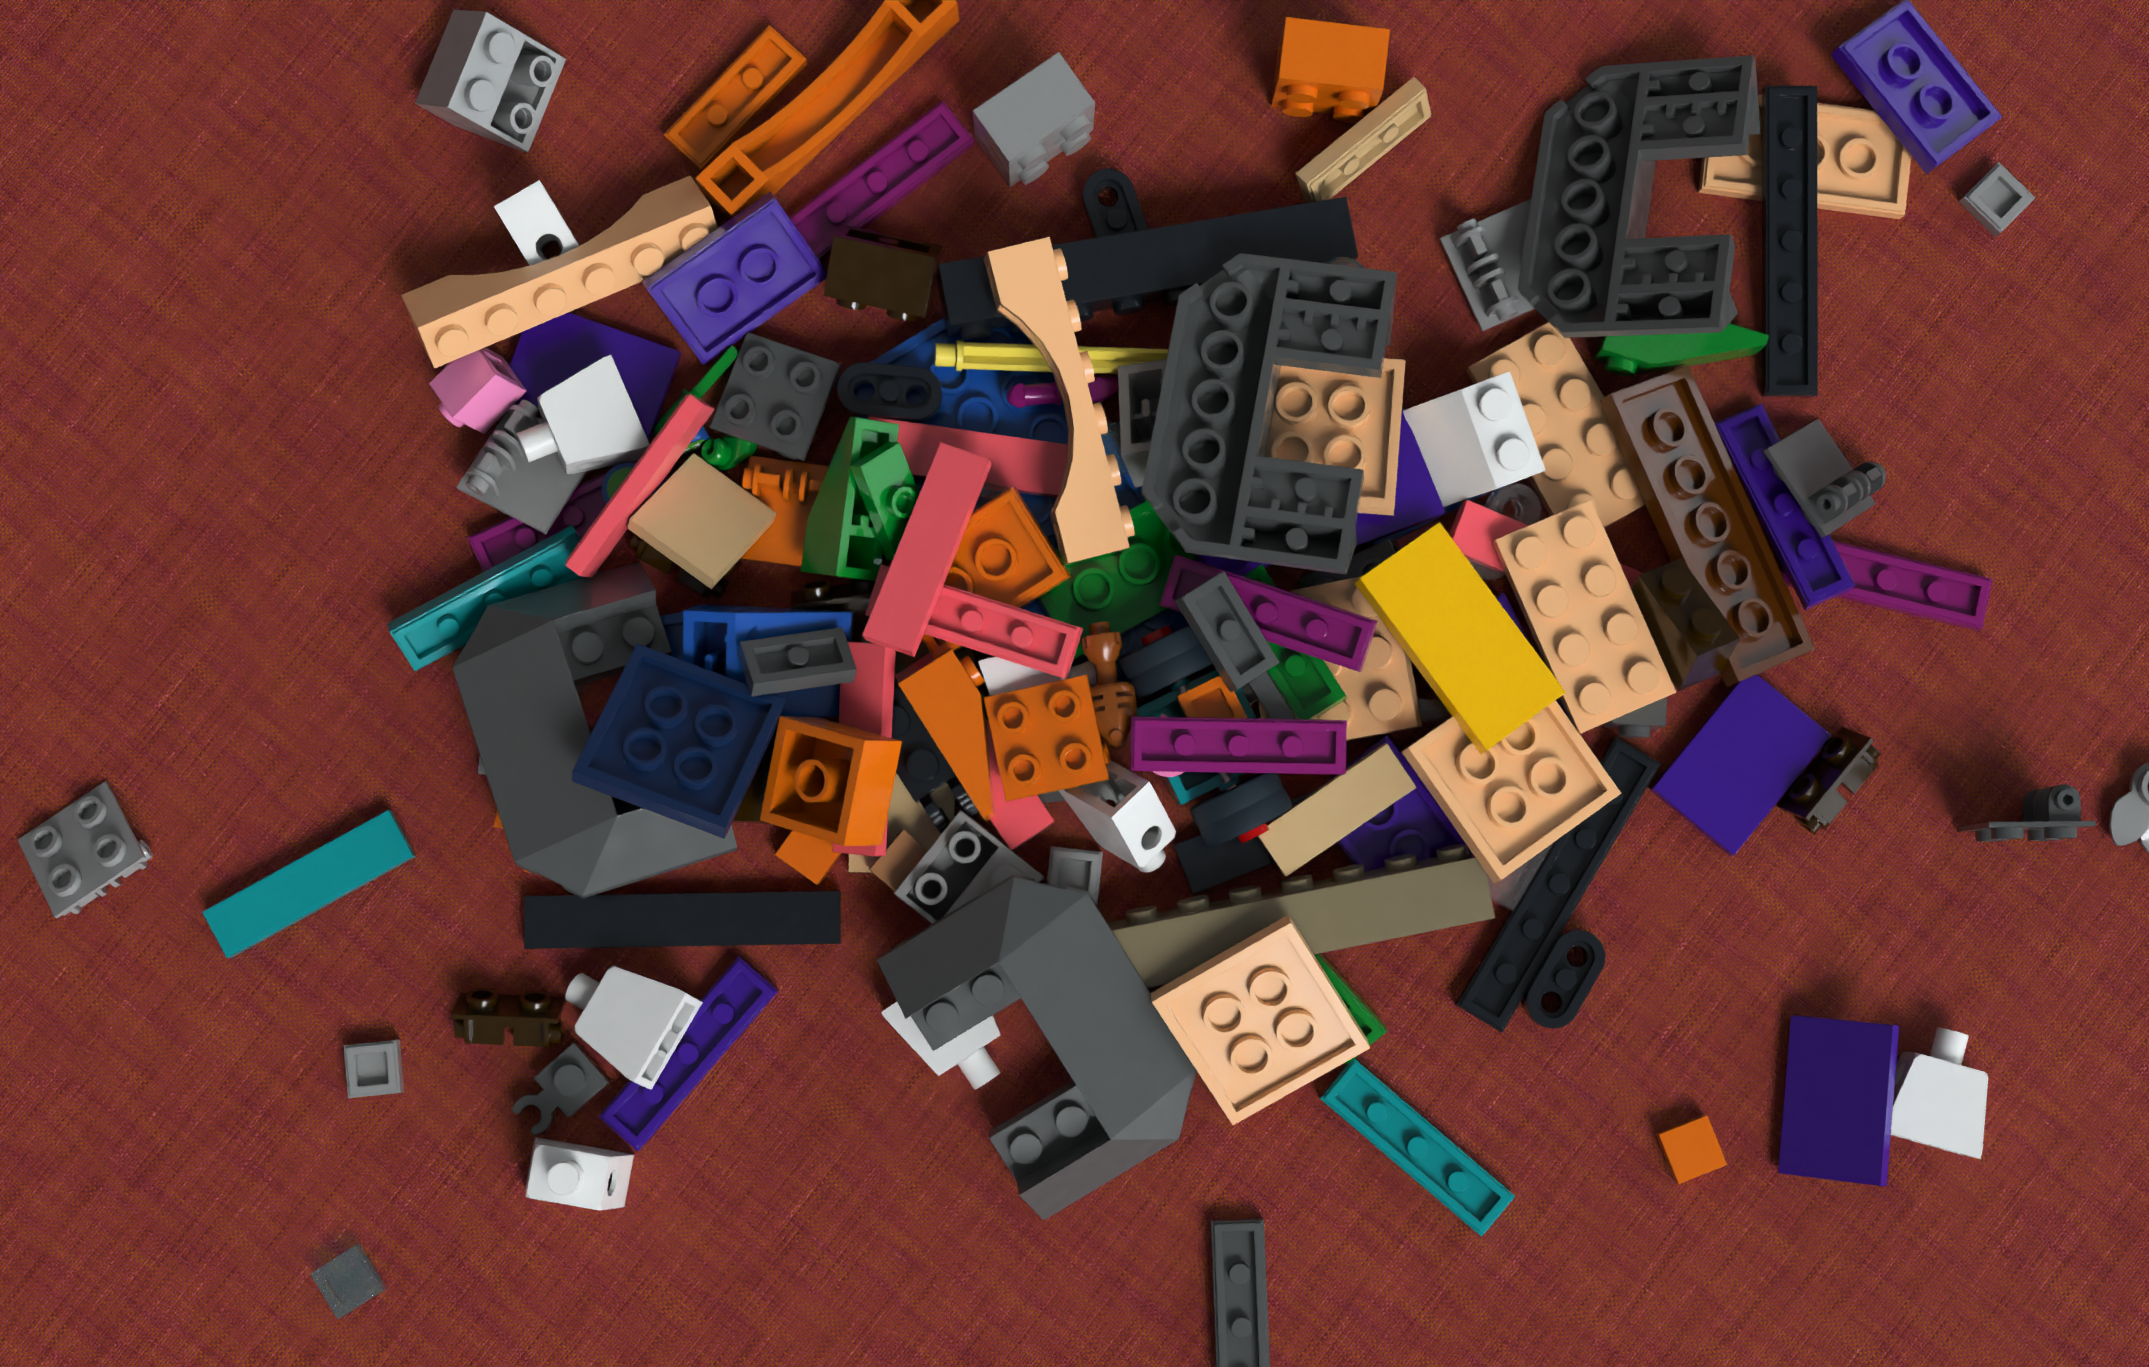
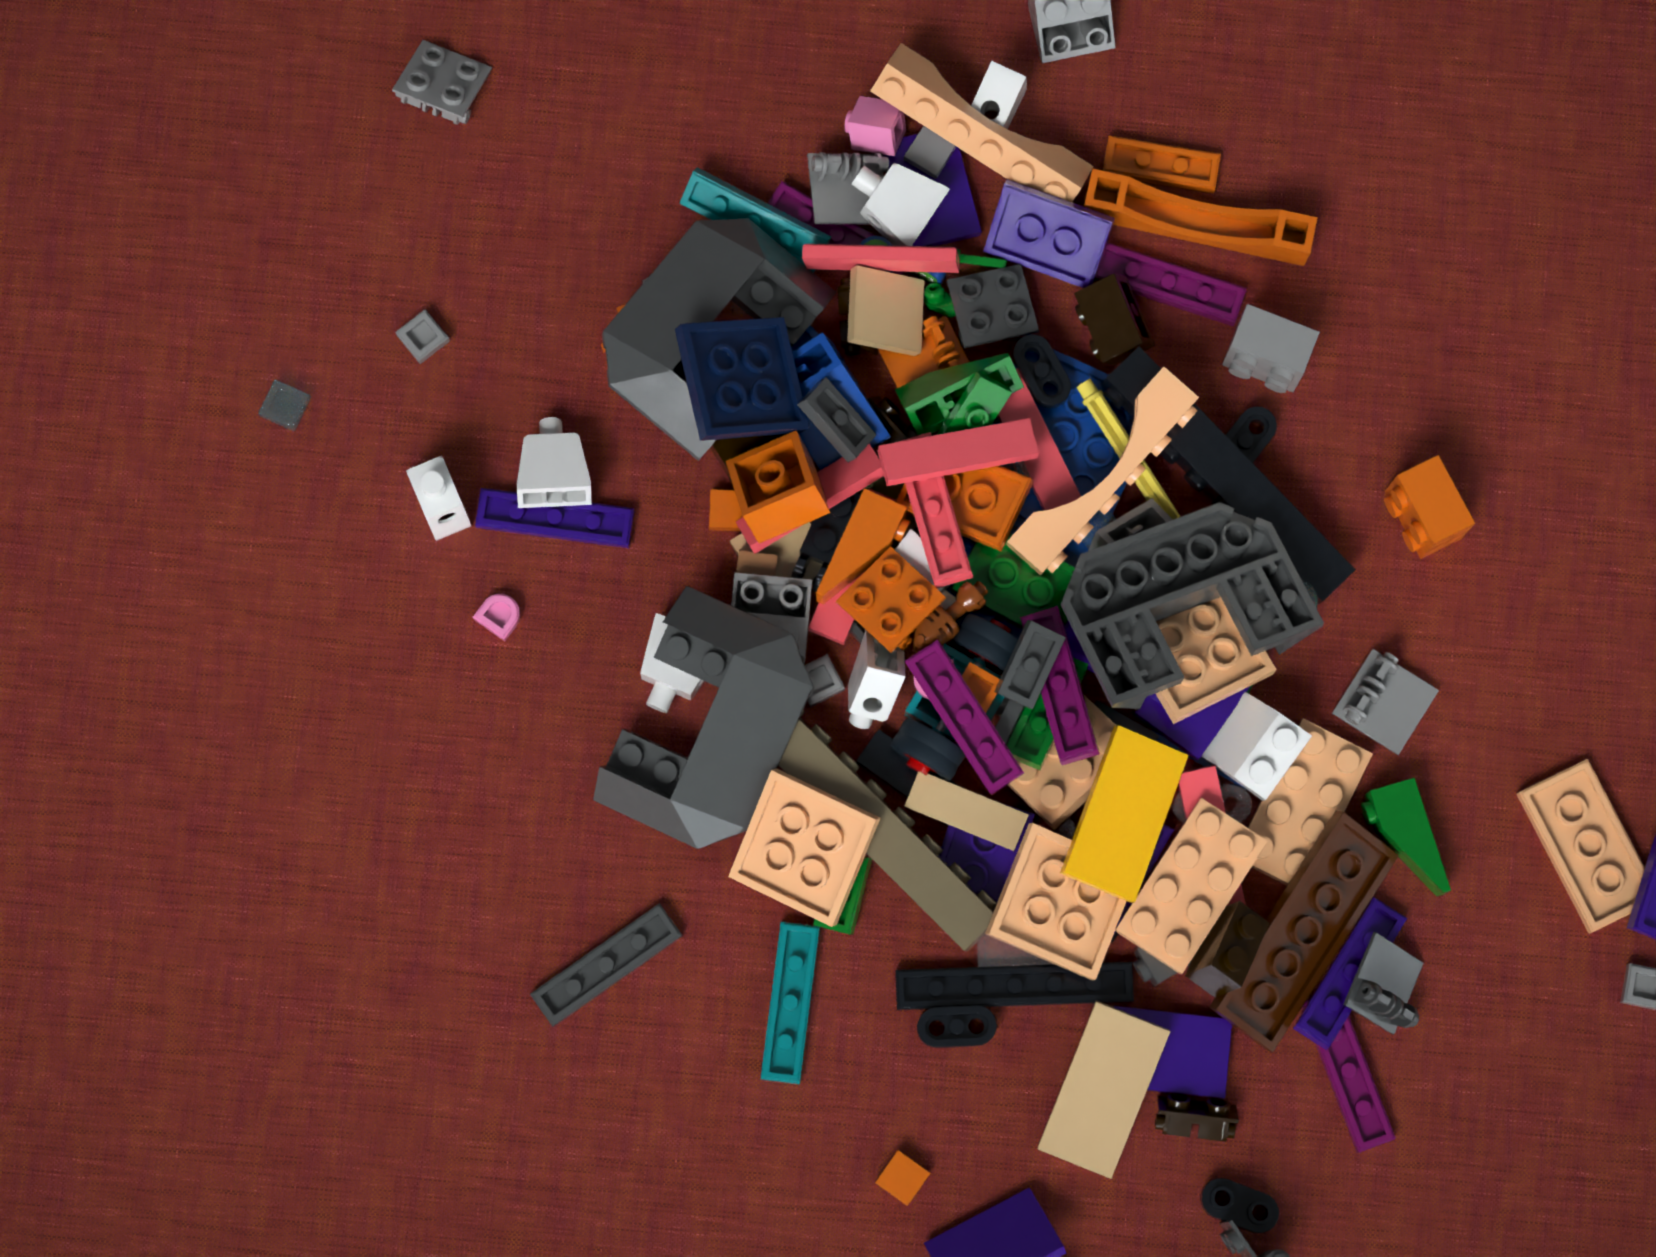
camera: 60 degrees right, 5 degrees down
teal tile [202,810,417,958] -> none
dark brown hinge [451,988,566,1048] -> none
dark grey plate [512,1042,611,1135] -> none
black tile [524,891,842,949] -> none
magenta piece [1006,376,1119,408] -> none
tan tile [1295,77,1432,203] -> none
dark grey slope [1518,55,1760,338] -> none
black tile [1762,86,1818,397] -> none
none -> bright pink tile [473,594,520,642]
none -> light grey tile [904,126,956,179]
none -> tan tile [1037,1000,1170,1179]
none -> black plate [1200,1178,1279,1233]

